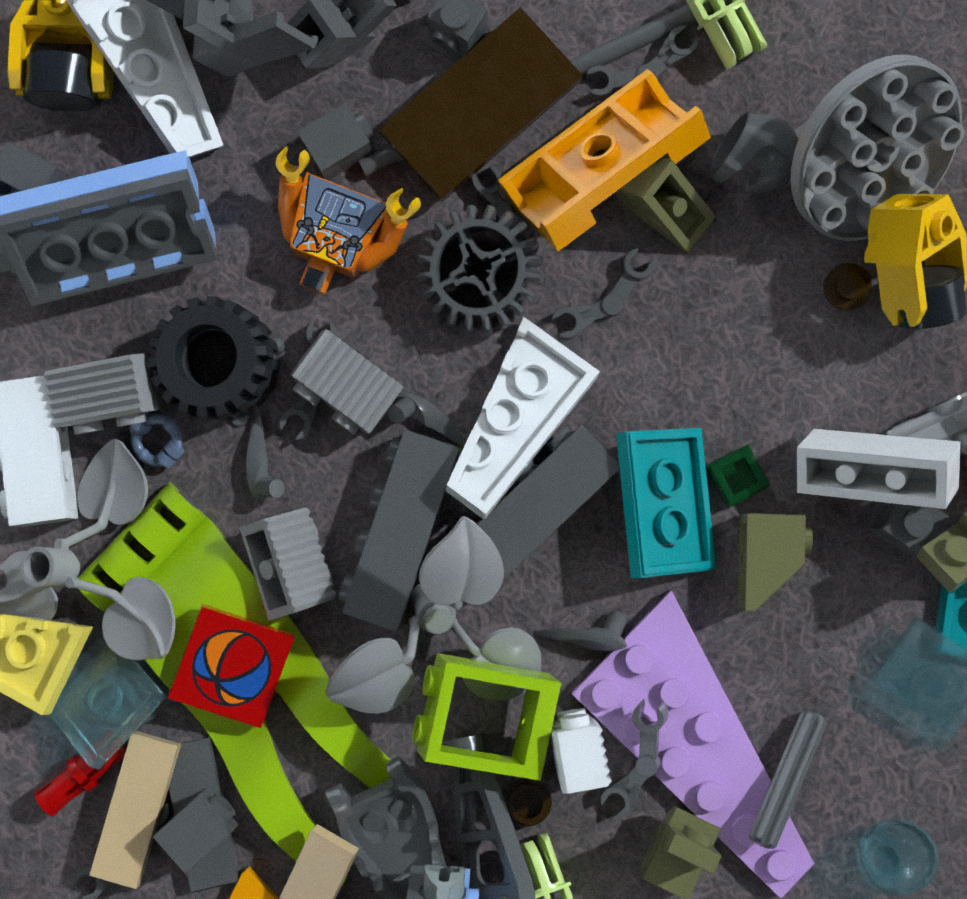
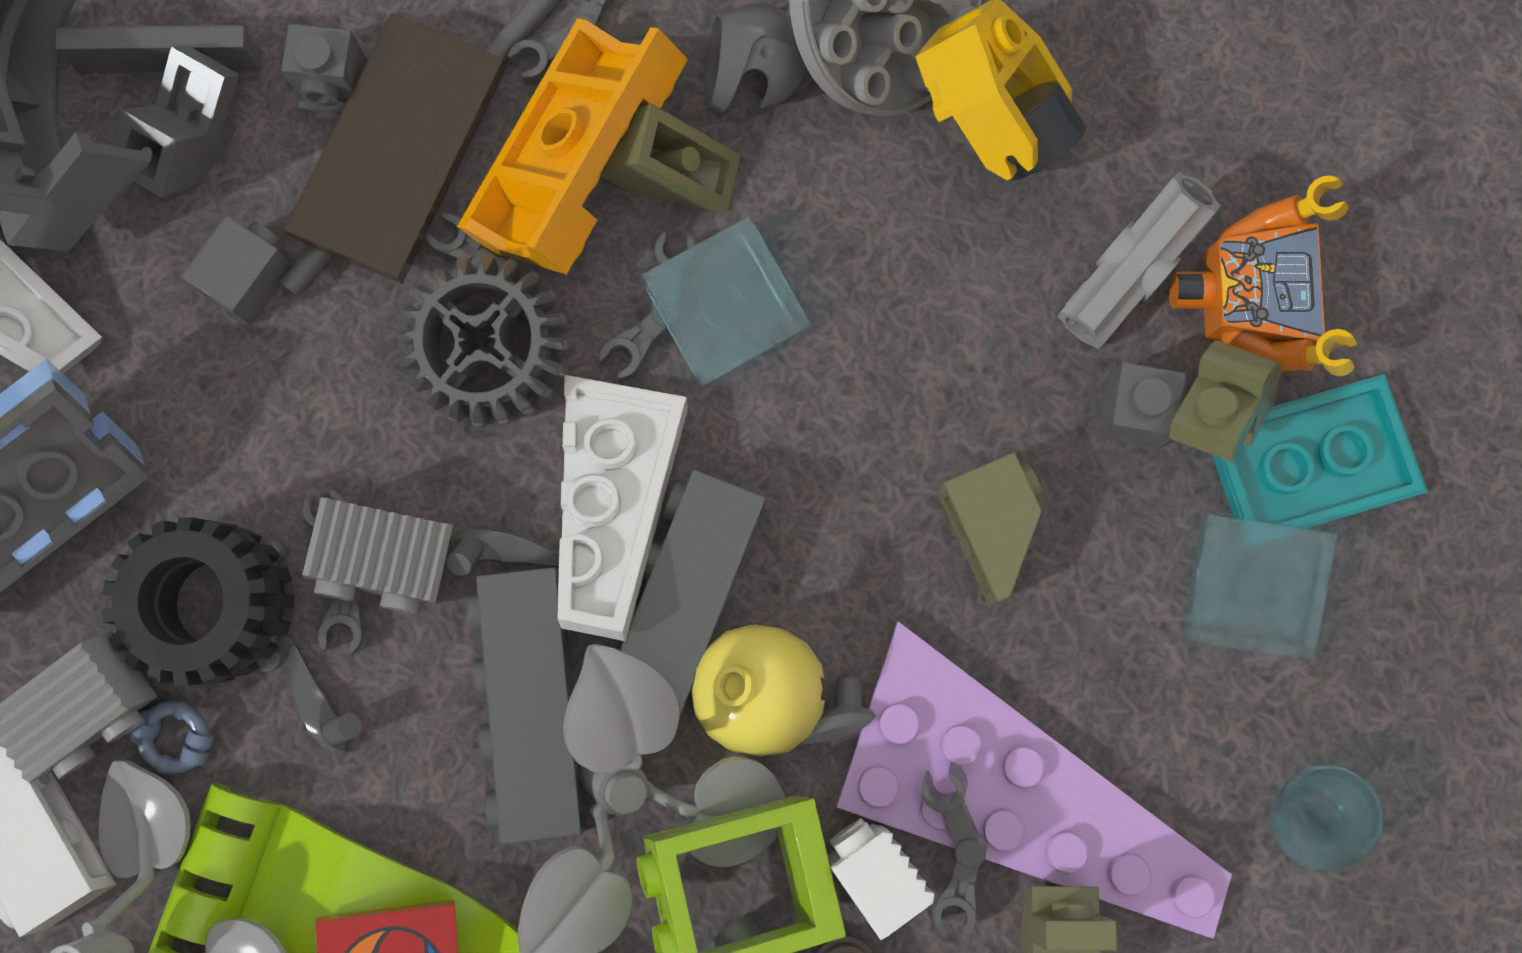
camera: 30 degrees left, 5 degrees down
light grey brick [240,507,337,621] -> none
torso [276,146,421,295] -> none
teal tile [616,428,716,579] -> none
dark green tile [706,444,771,508] -> none
dark grey axle [749,710,827,849] -> none
white brick [797,429,960,509] -> none
dark brown plate [823,263,872,311] -> none
none -> clear light blue tile [639,216,811,387]
none -> light yellow cylinder [690,624,825,757]

